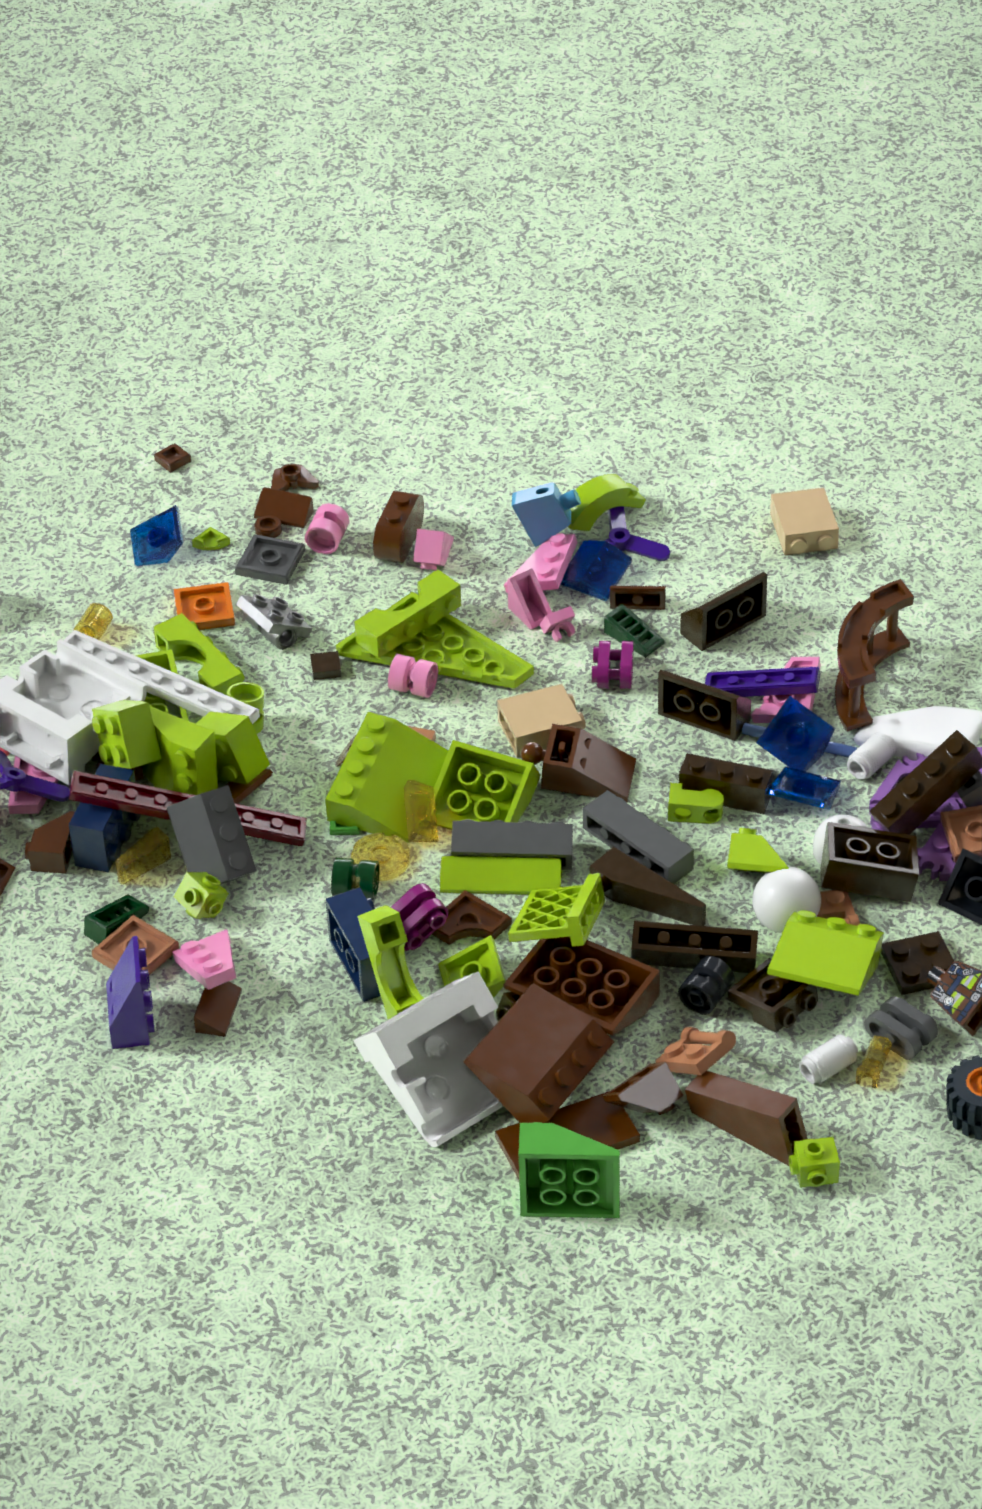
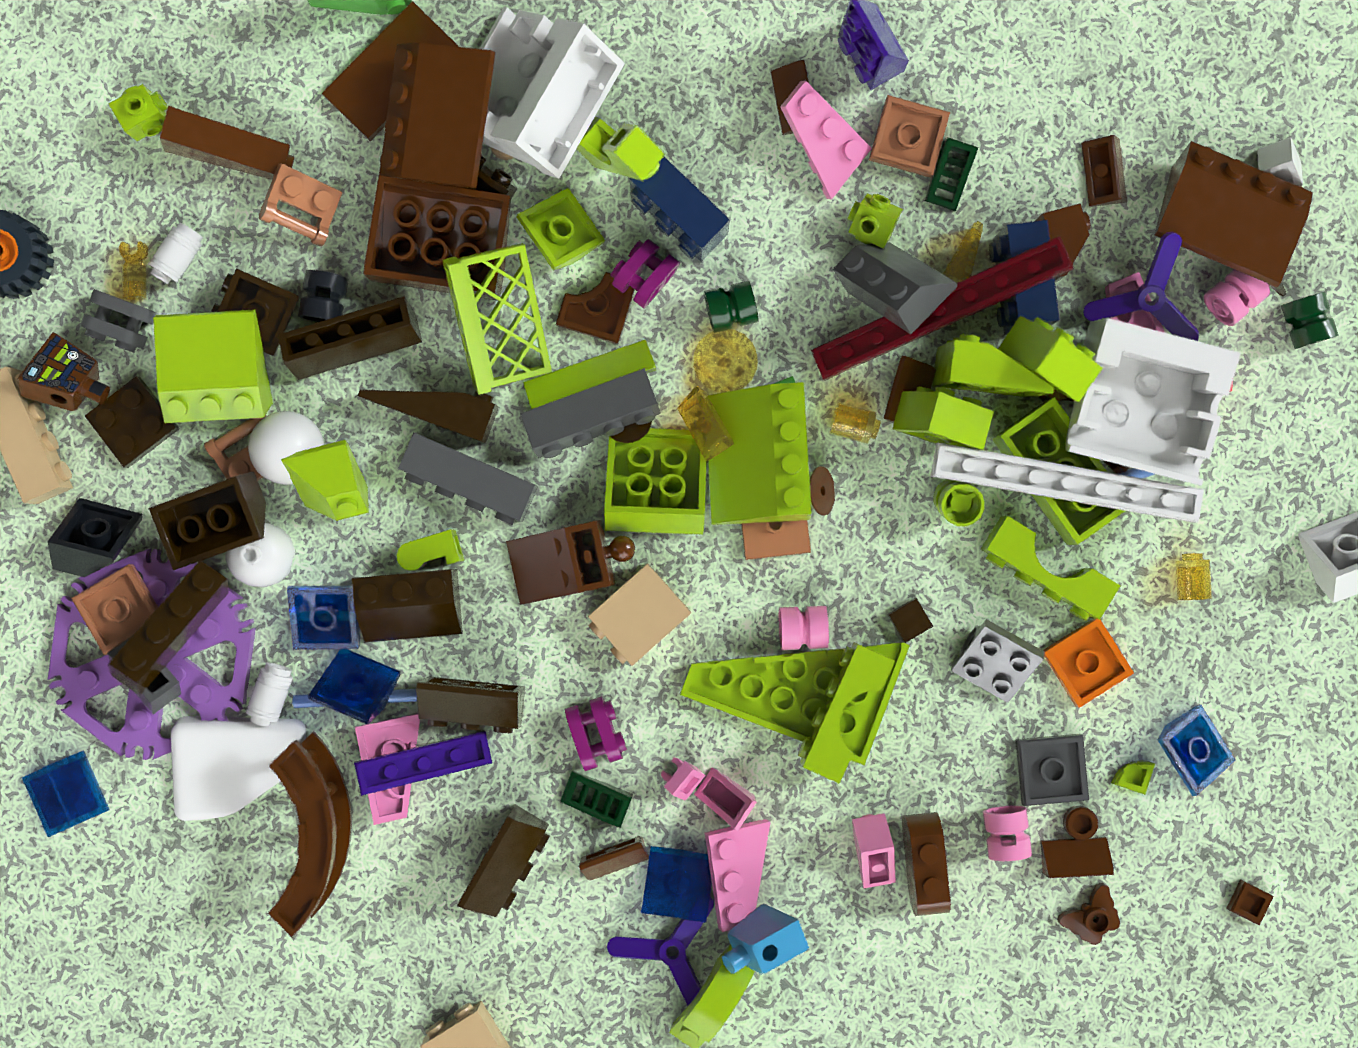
camera: 155 degrees right, 45 degrees up
slope [602,1062,684,1115] -> none
none -> clear yellow brick [829,402,881,444]

